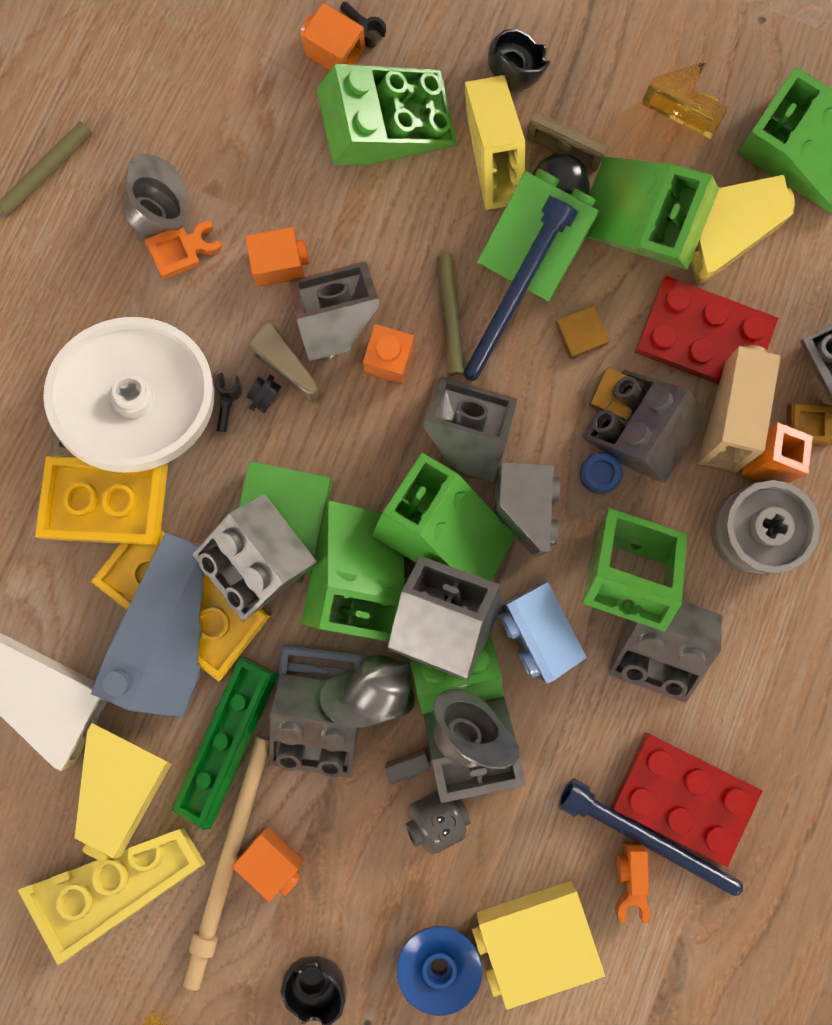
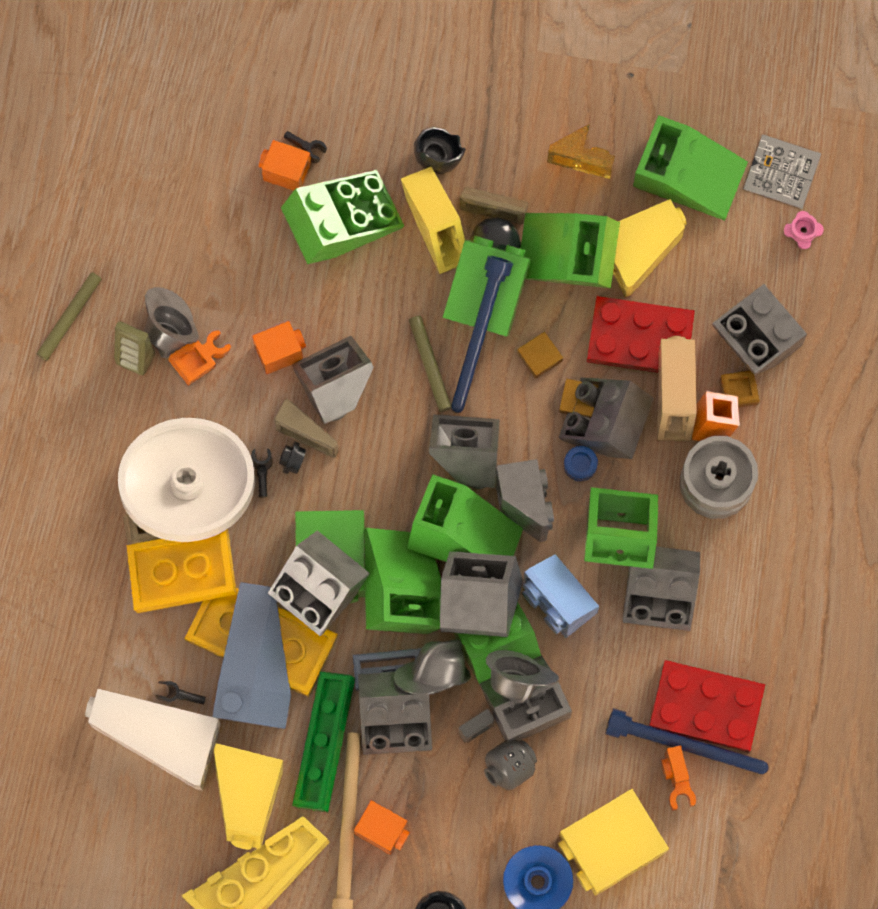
camera: 15 degrees left, 10 degrees down
orange brick [363,324,415,385] -> none
none -> olive slope [114,321,155,375]
none -> black hand [155,680,206,705]

